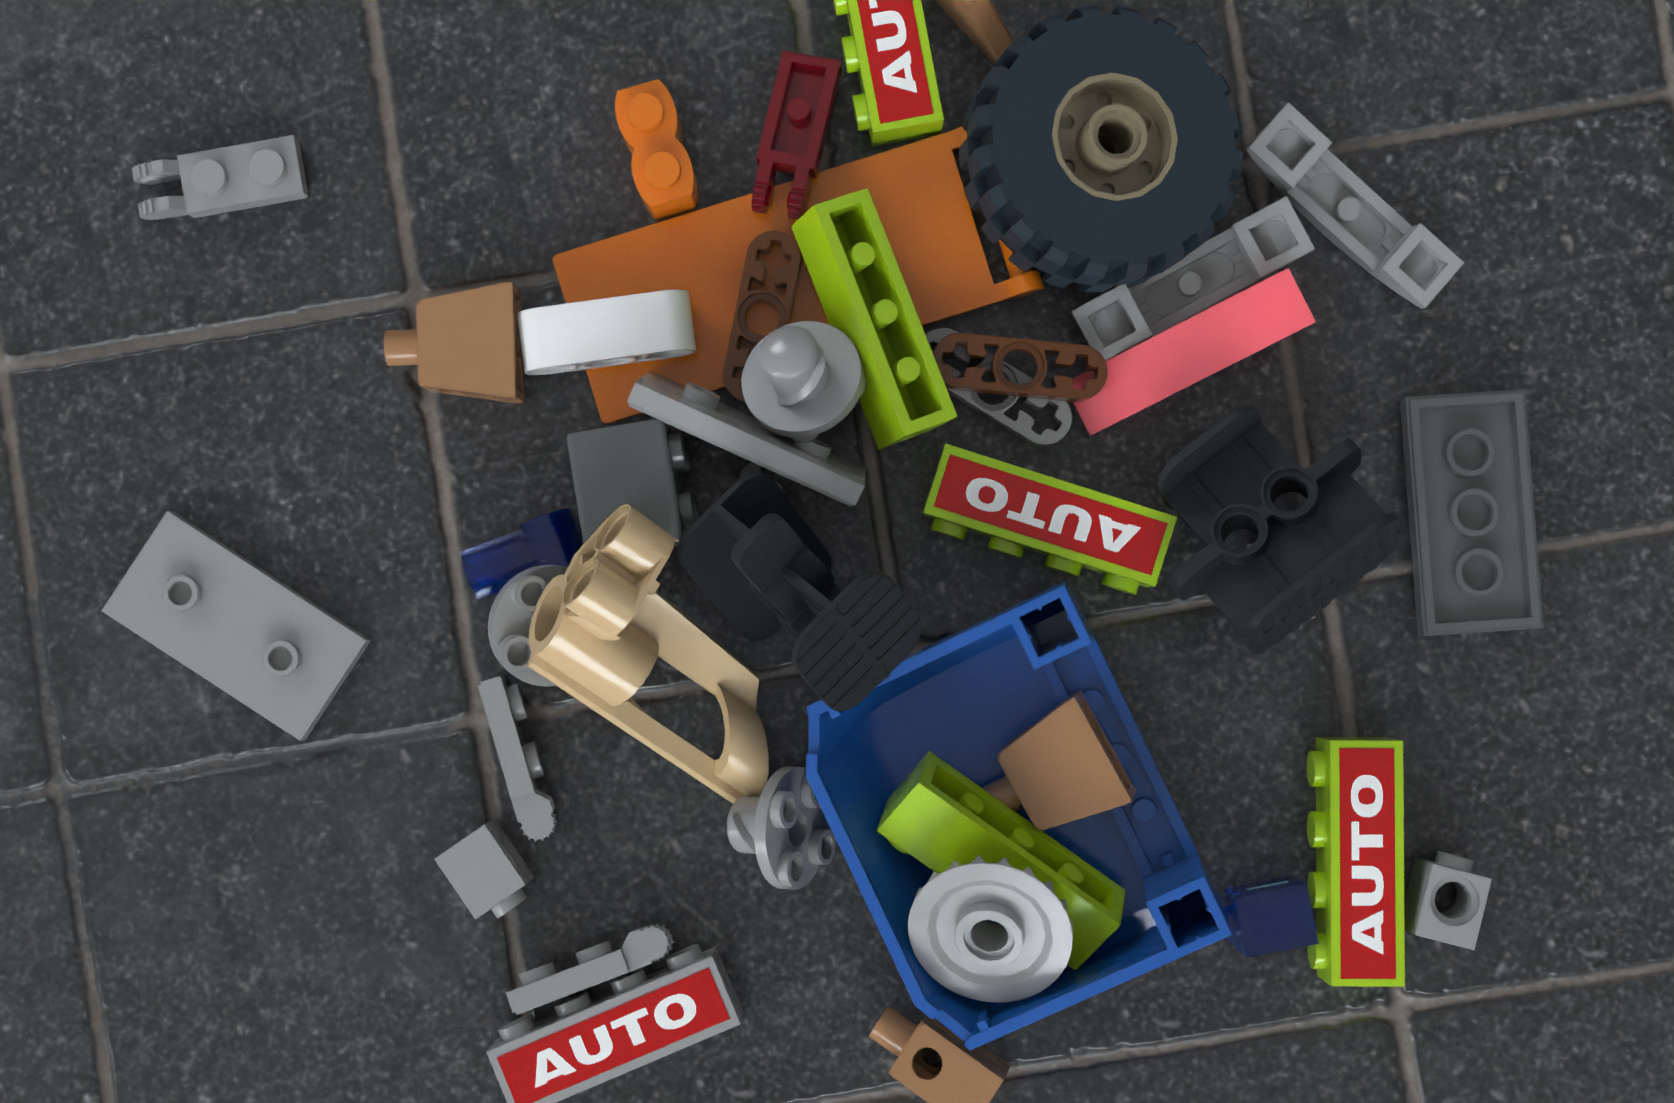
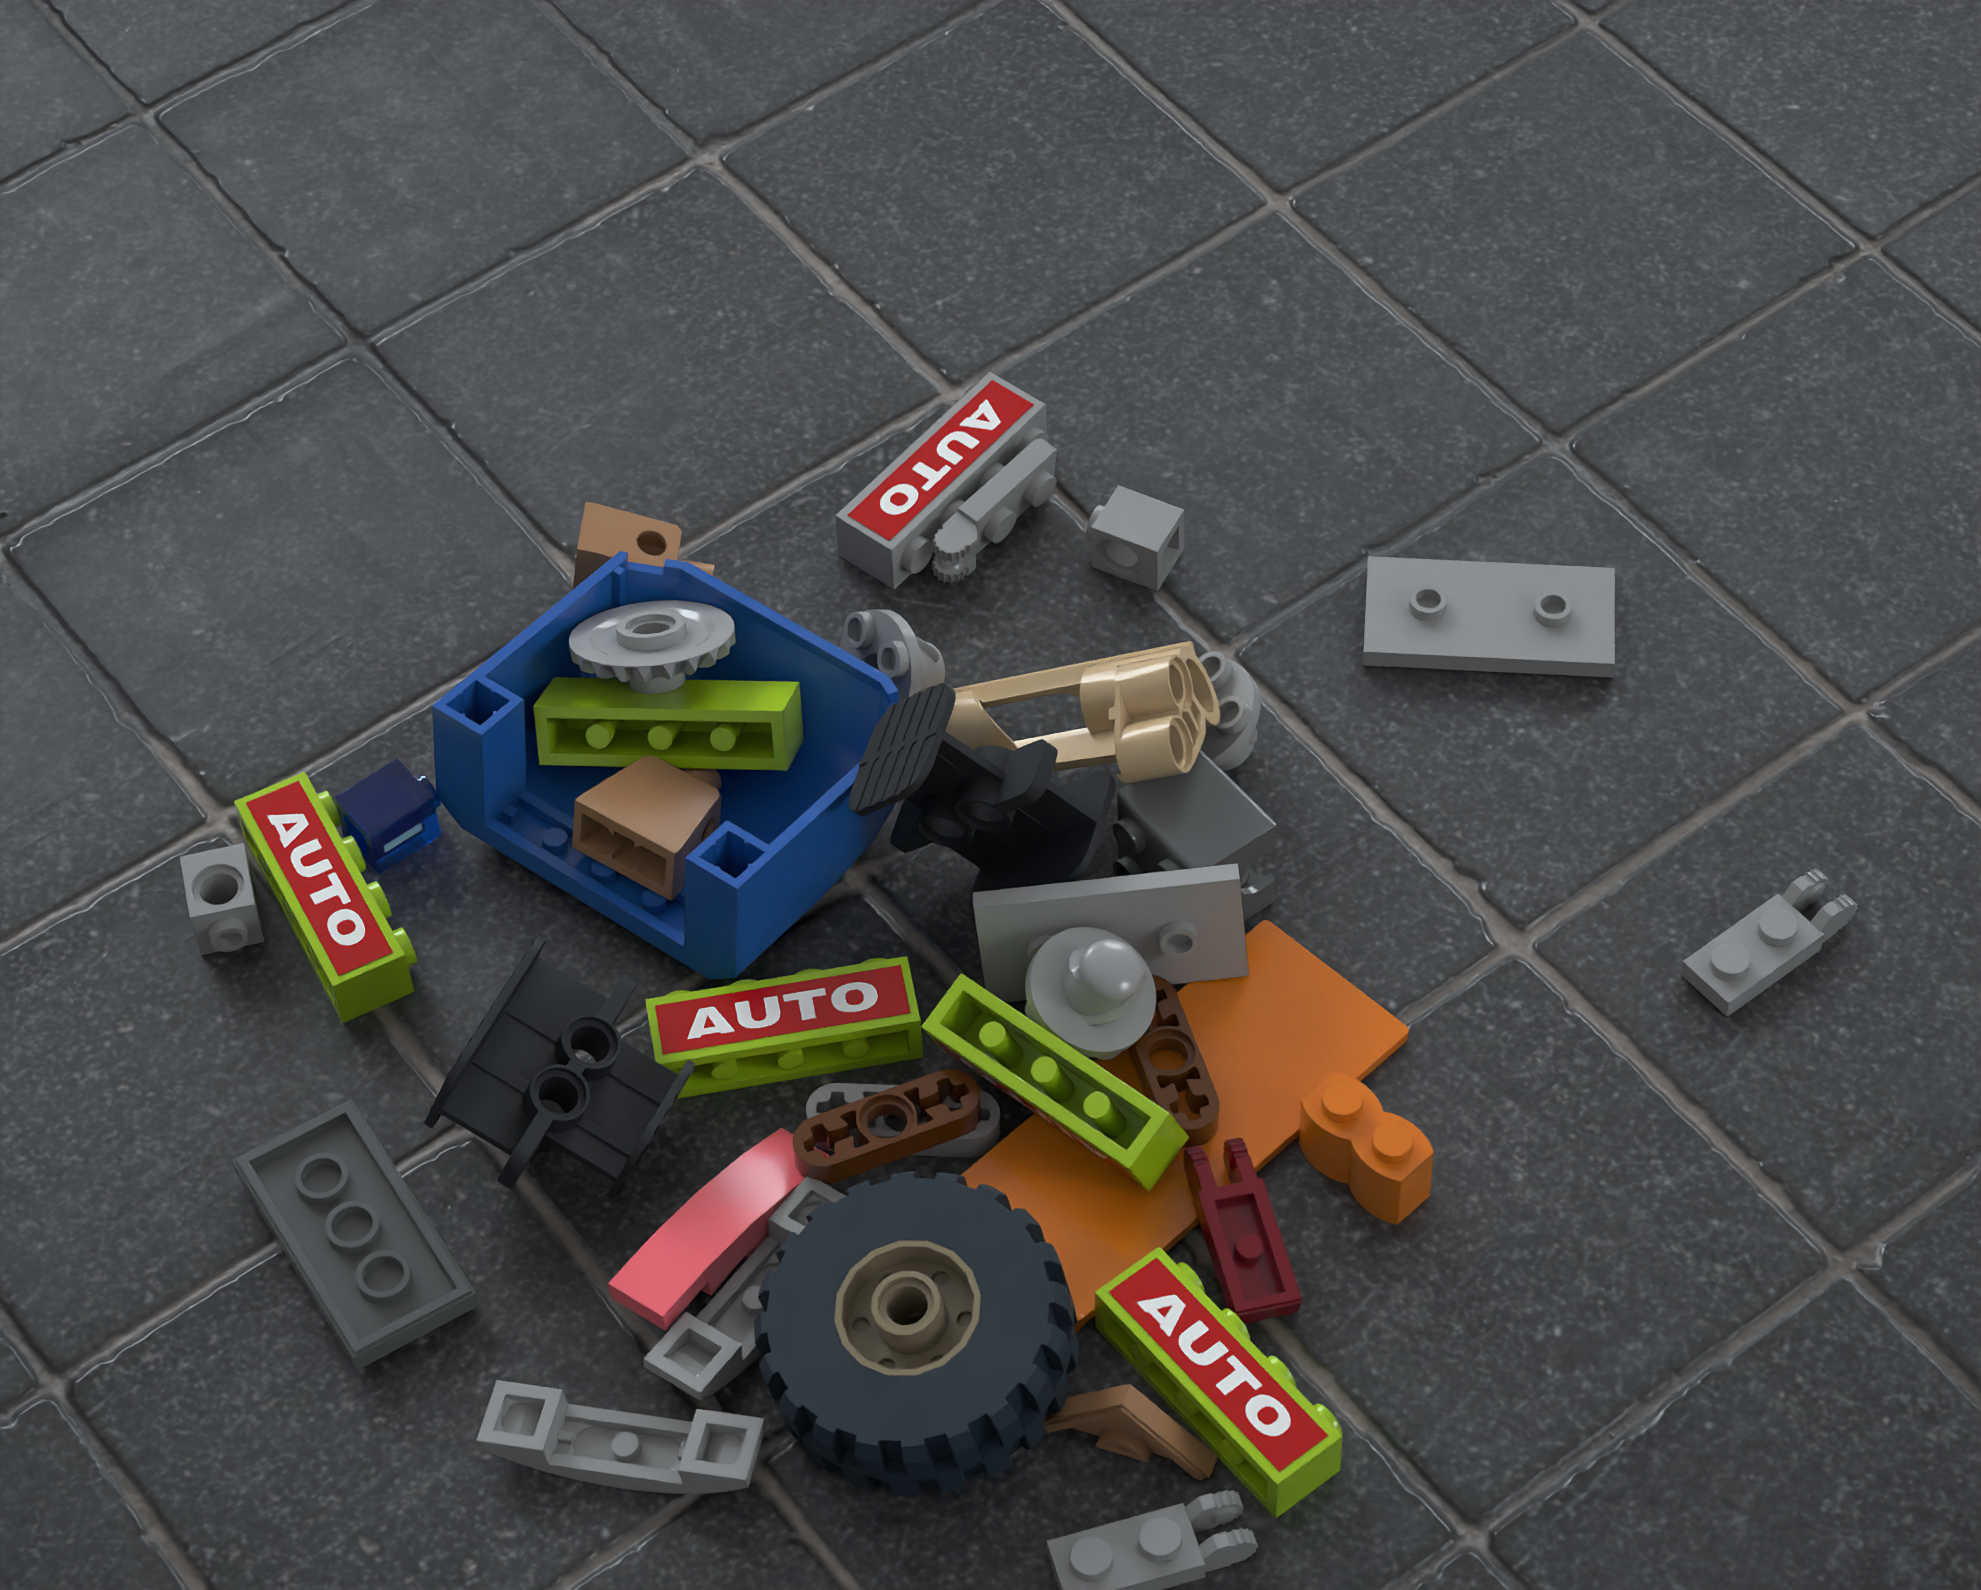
camera: 150 degrees right, 35 degrees down
medium nougat torso [384,282,525,404] -> none
clear blue piece [460,508,583,600] -> none
light grey hinge [478,675,558,842] -> none
white beam [517,290,697,375] -> none

